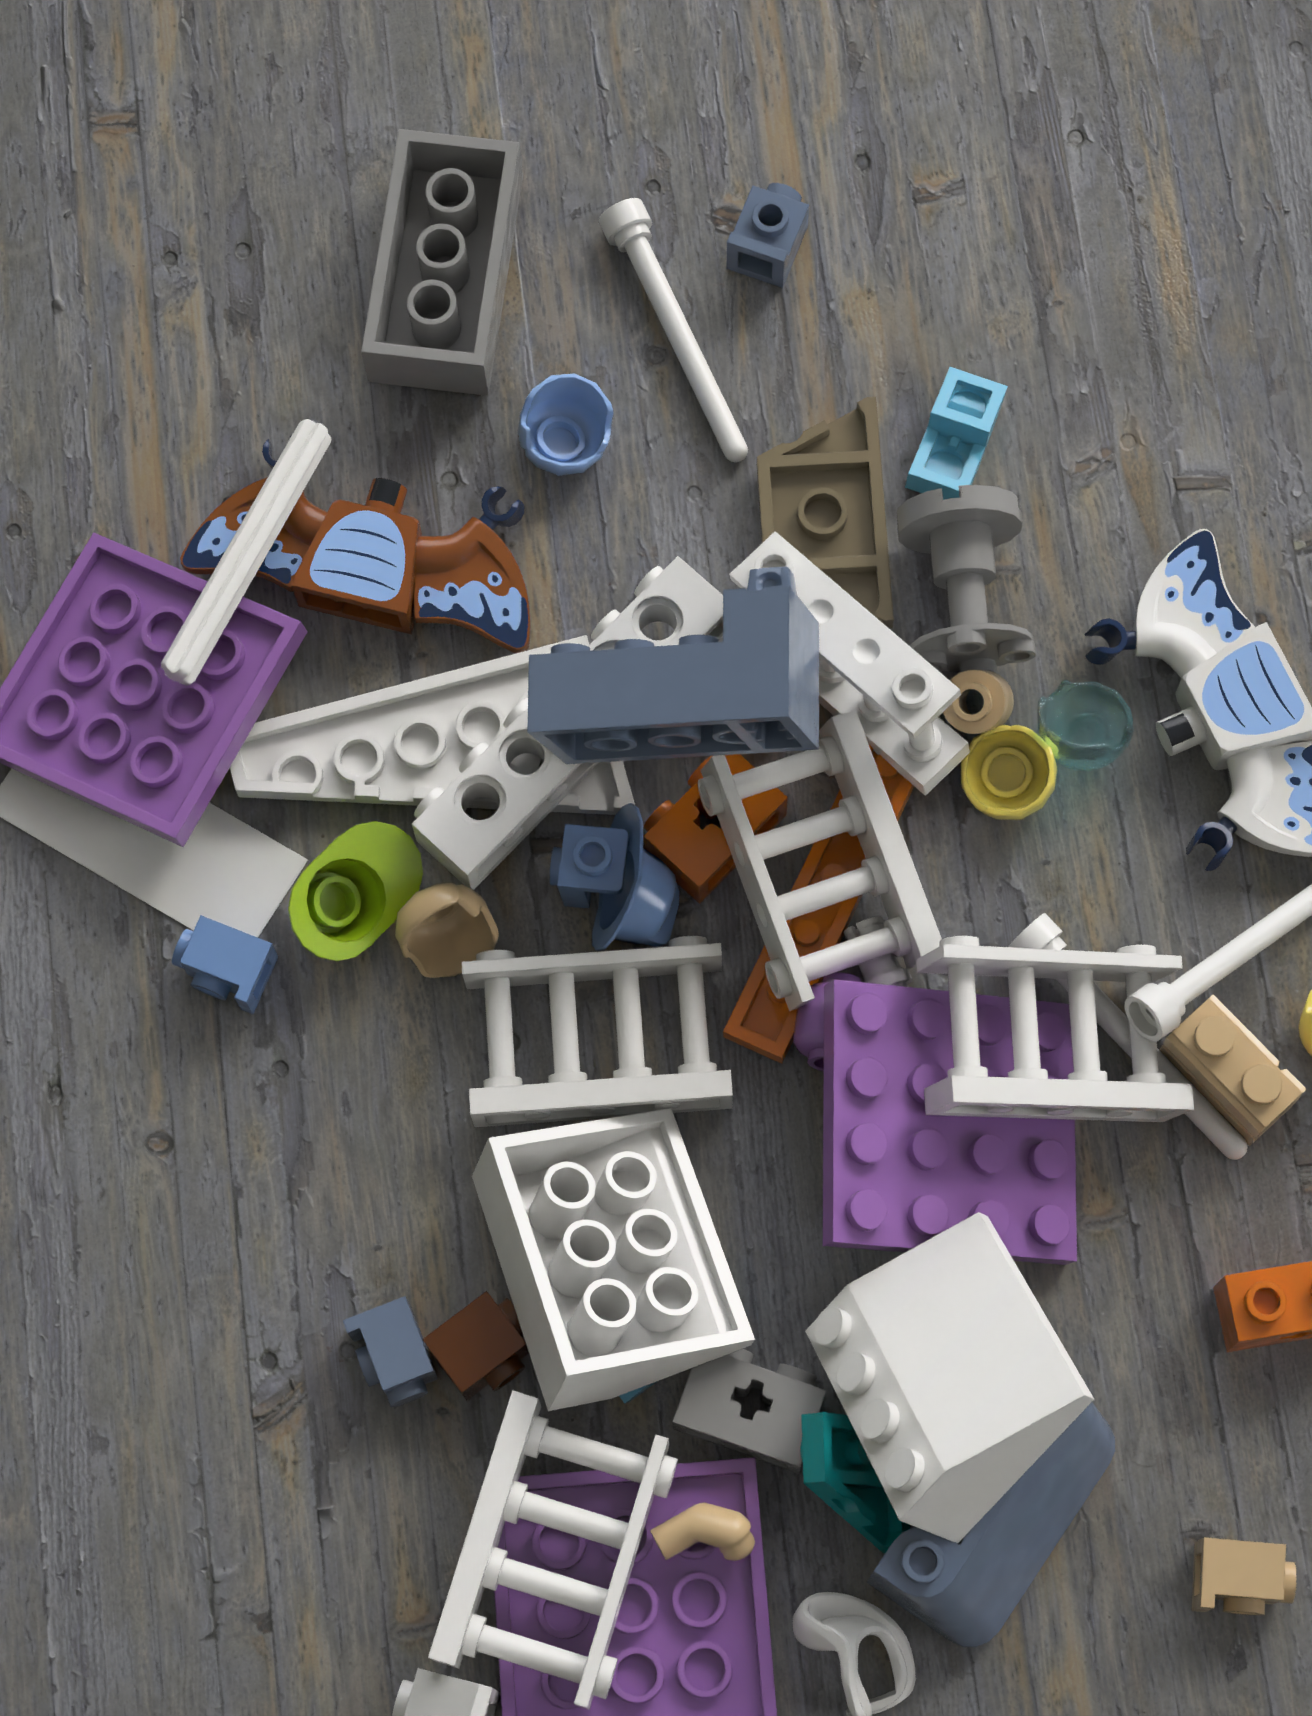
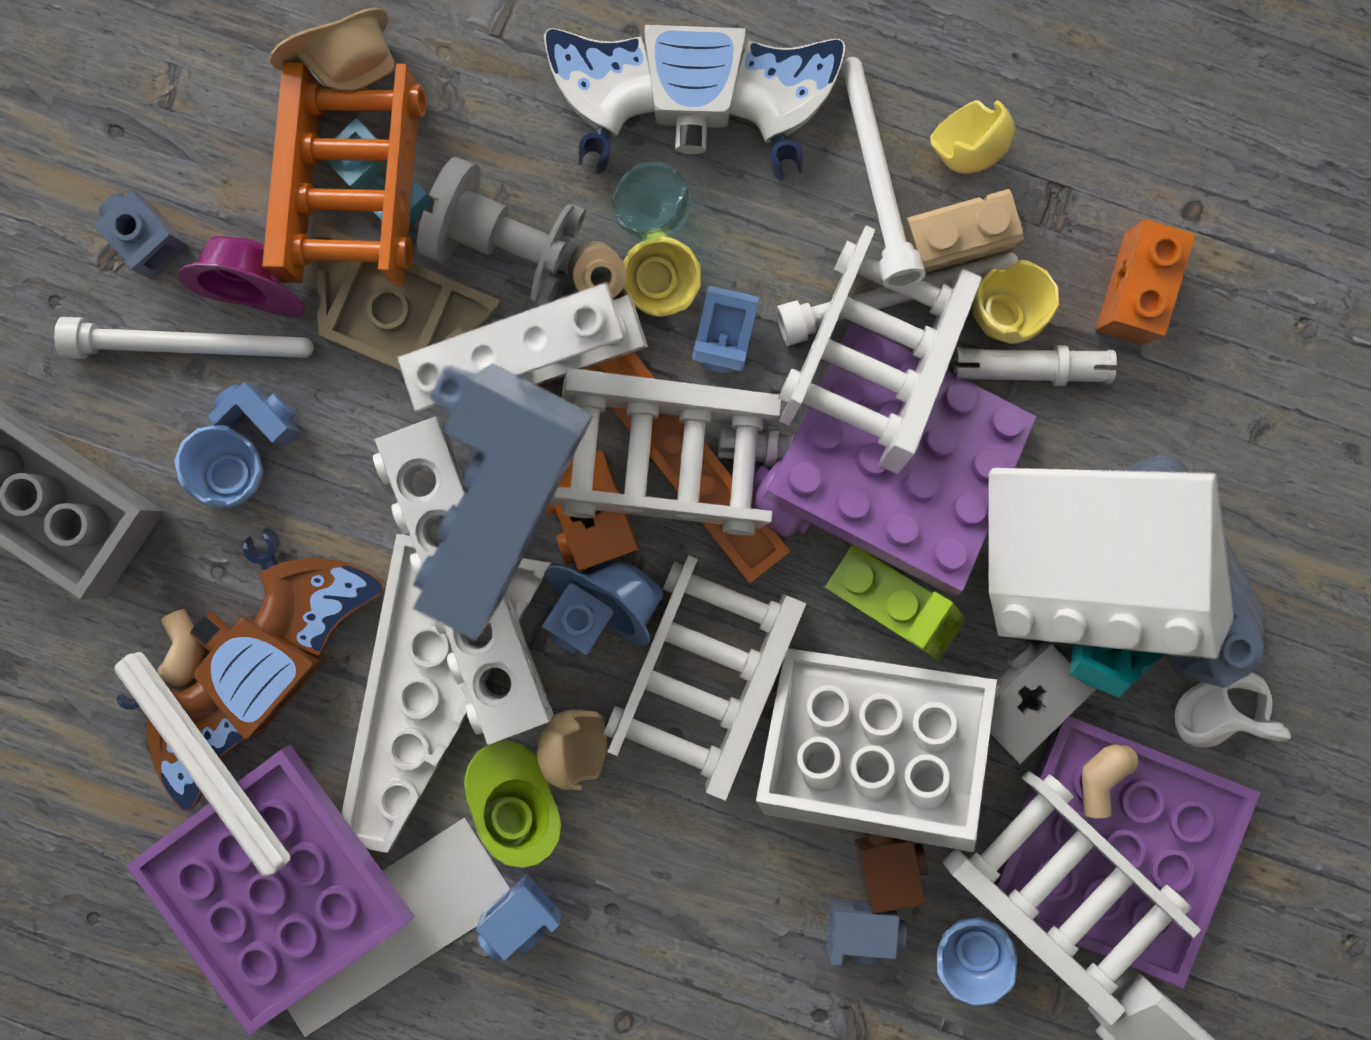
camera: 65 degrees left, 15 degrees up
tan brick [1192,1537,1296,1615] -> none
none -> tan arm [157,608,205,689]
none -> magenta piece [178,236,305,317]
none -> medium blue bracket [207,382,302,446]
none -> orange fence [262,62,426,286]
none -> tan piece [269,7,395,92]
none -> medium blue bracket [692,285,759,373]
none -> lime bracket [825,545,966,662]
none -> light blue hair [937,916,1017,1007]
none -> white pin [953,345,1117,386]
none -> light yellow hair [972,260,1060,344]

